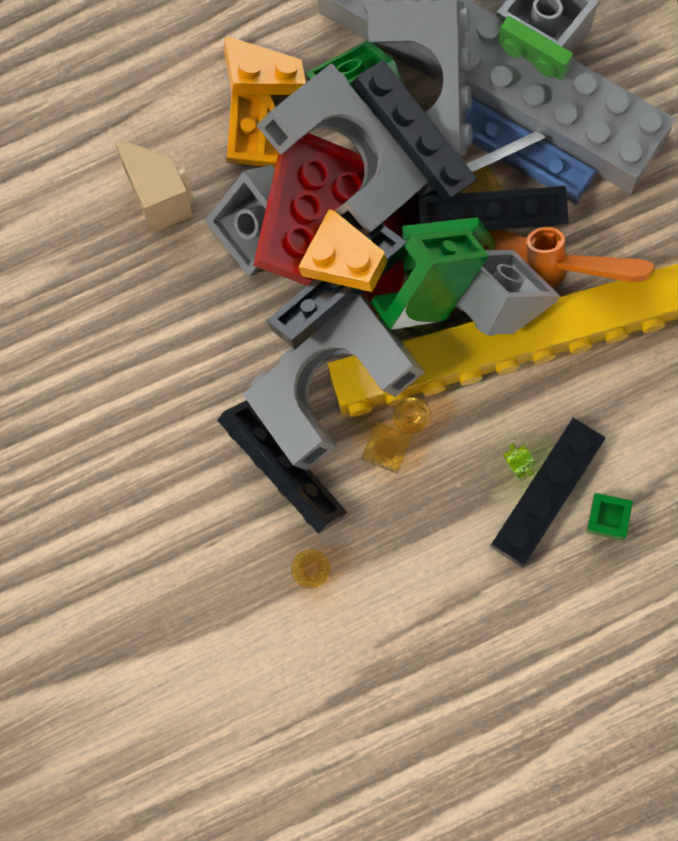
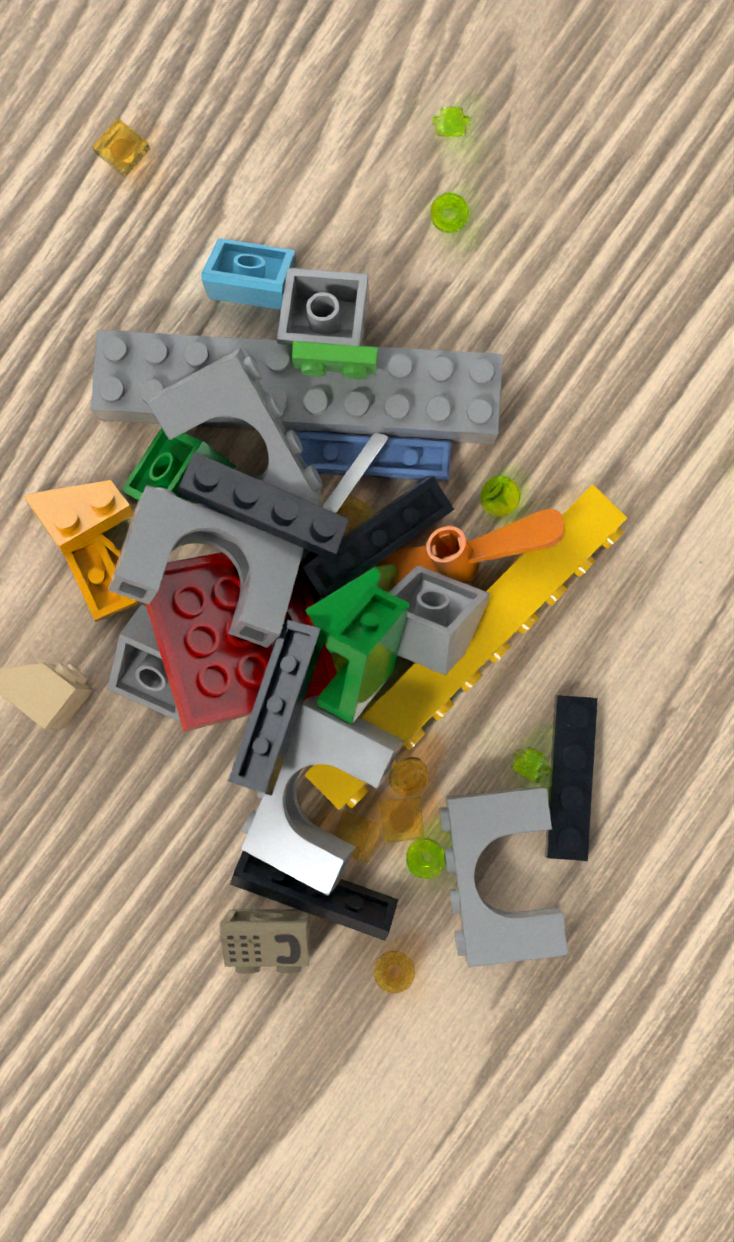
camera: 30 degrees left, 10 degrees up
light orange wing [299,210,388,292] -> none
green plate [586,493,633,541] -> none
none -> dark tan slope [220,909,310,974]
none -> clear yellow plate [334,810,382,863]
none -> clear neon green plate [406,838,446,879]
none -> light grey arch [439,785,568,967]
none -> clear neon green tile [479,476,521,517]

